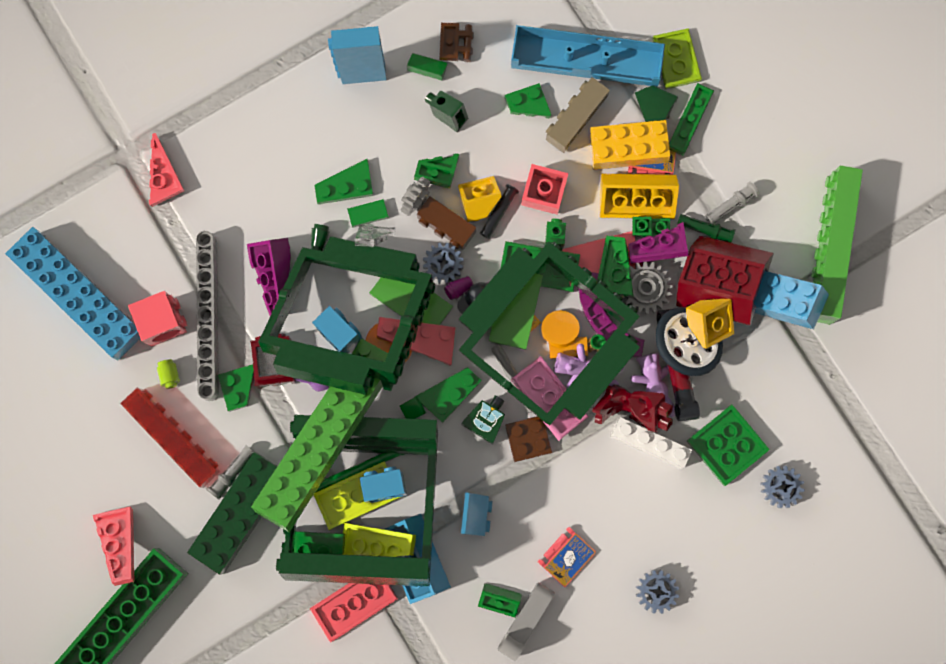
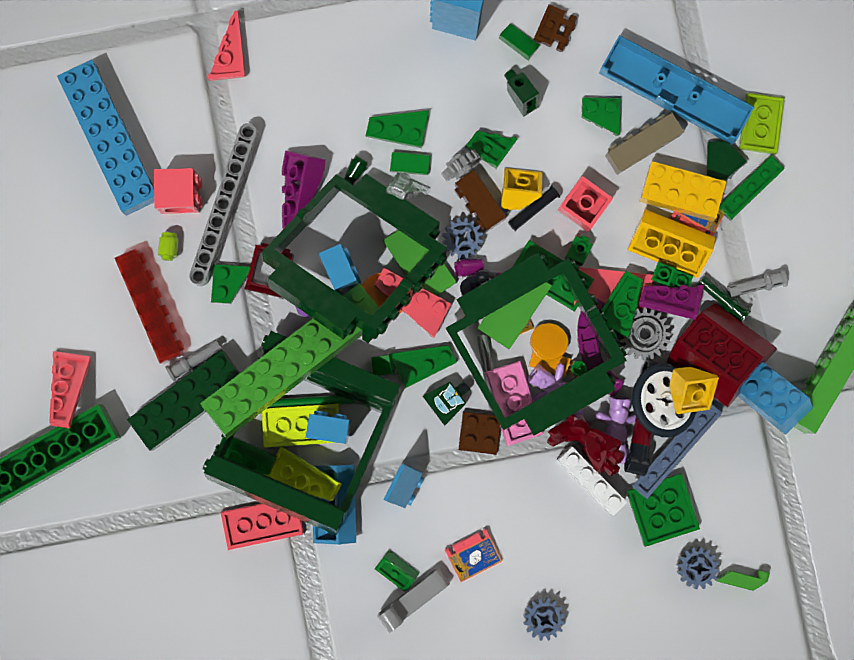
camera: 15 degrees right, 5 degrees up
none -> sand blue plate [632,404,722,499]
none -> bright green piece [715,570,770,591]

